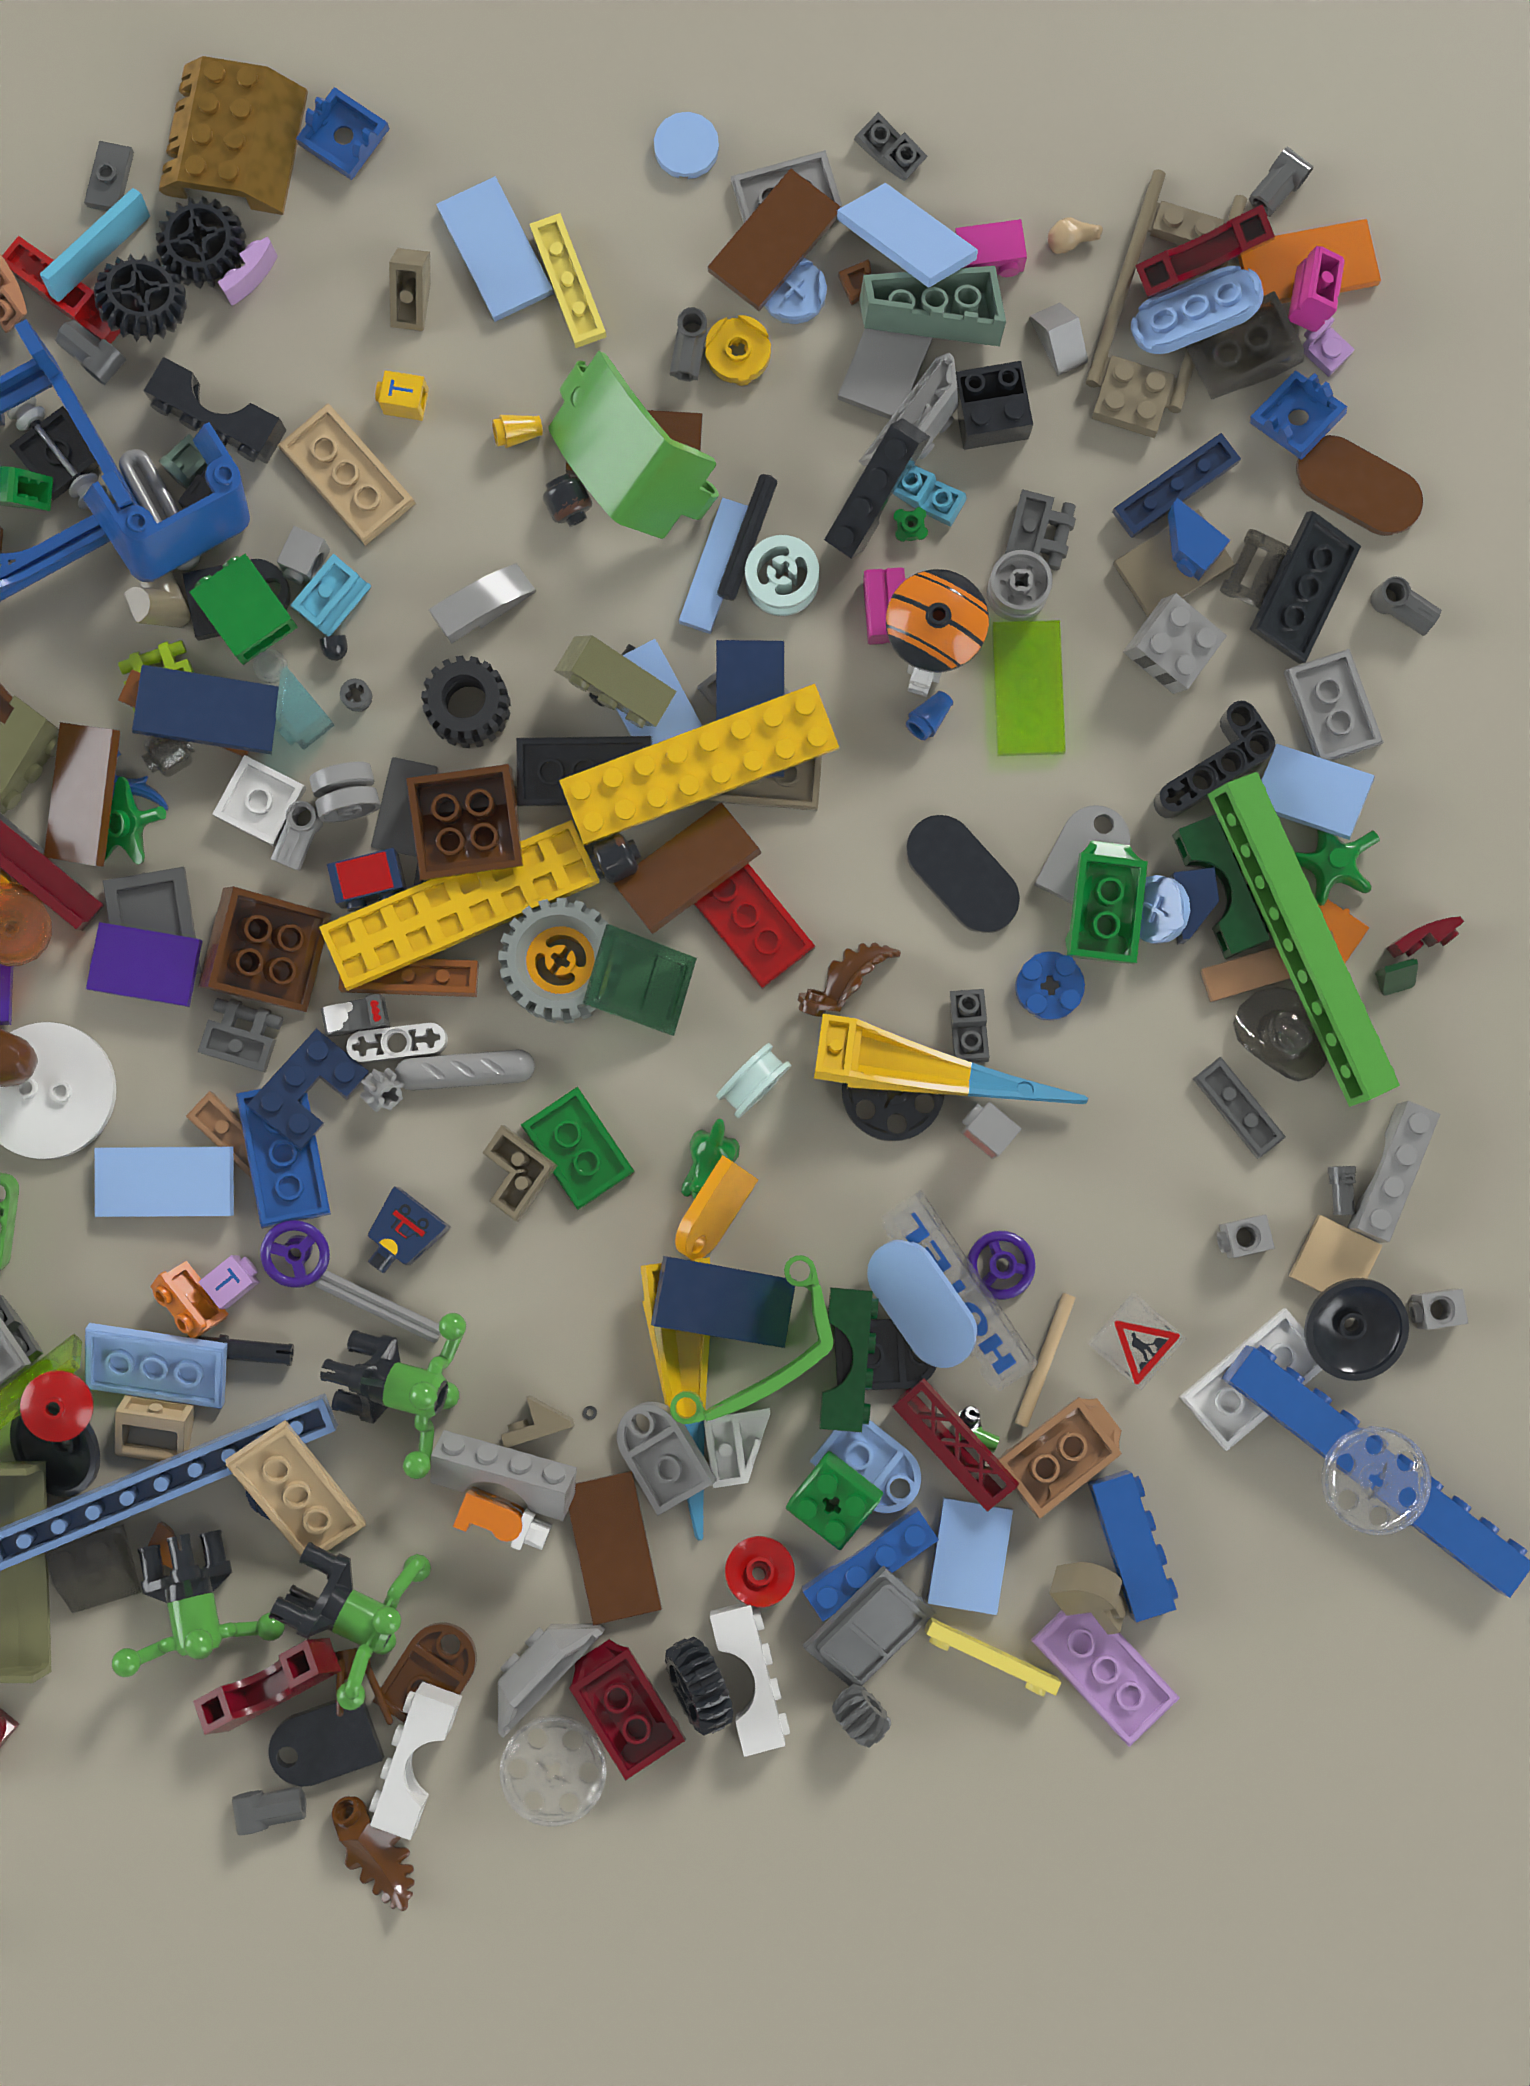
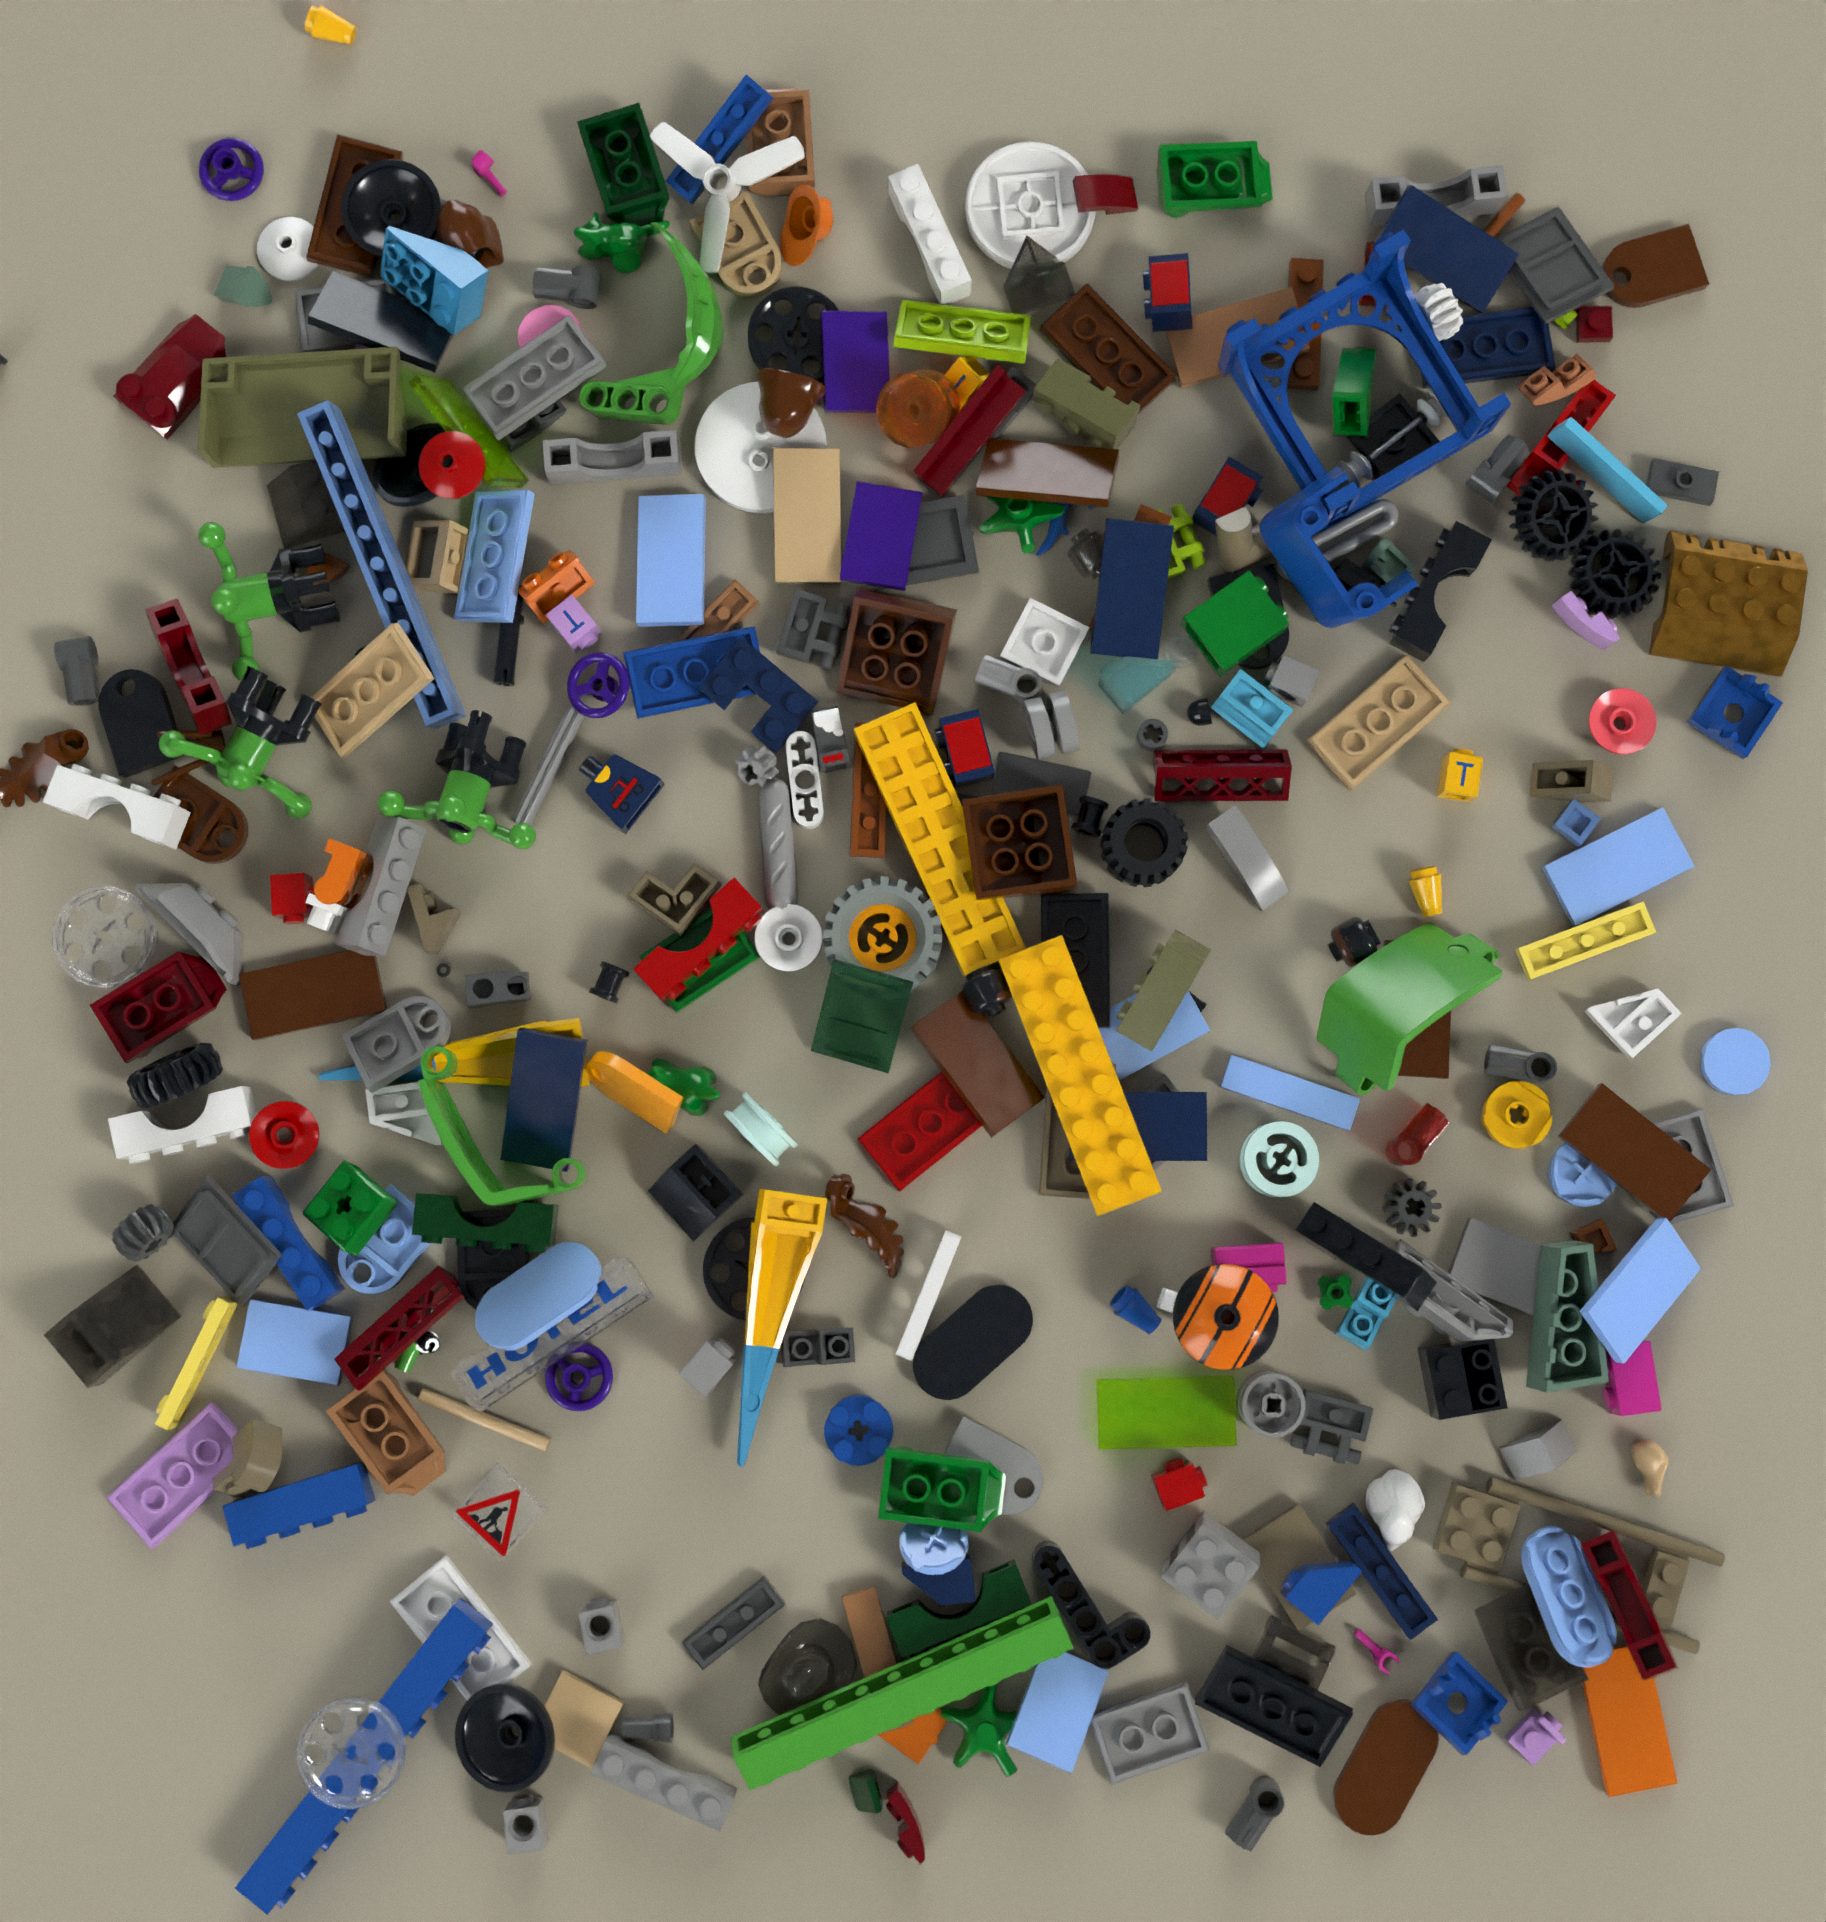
camera: 90 degrees right, 0 degrees up
black axle [717,474,778,601] -> none
dark grey slope [854,112,928,181] -> none
dark grey piece [1249,146,1314,217] -> none
dark pink brick [1288,246,1345,332] -> none
none -> clear smoke slope [44,1265,181,1388]
none -> red brick [270,872,315,924]
none -> dark grey leg [465,972,531,1009]
none -> light grey arch [542,430,682,485]
none -> black bush [589,961,630,1004]
none -> red arch [633,877,764,1002]
none -> black slope [648,1144,744,1241]
none -> white dish [755,904,822,972]
none -> tan tile [773,448,841,583]
none -> white beam [895,1230,962,1361]
none -> black bush [1071,796,1109,837]
none -> red brick [1151,1457,1208,1512]
none -> dark red fence [1153,749,1292,801]
none -> red brick [1192,456,1263,536]
none -> dark pink hand [1353,1629,1399,1674]
none -> white hair [1366,1469,1425,1552]
none -> dark grey gear [1382,1178,1442,1237]
none -> clear red piece [1385,1103,1449,1167]
none -> medium blue plate [1551,799,1601,847]
none -> white wing [1584,989,1682,1059]
none -> coral dish [1588,688,1656,755]

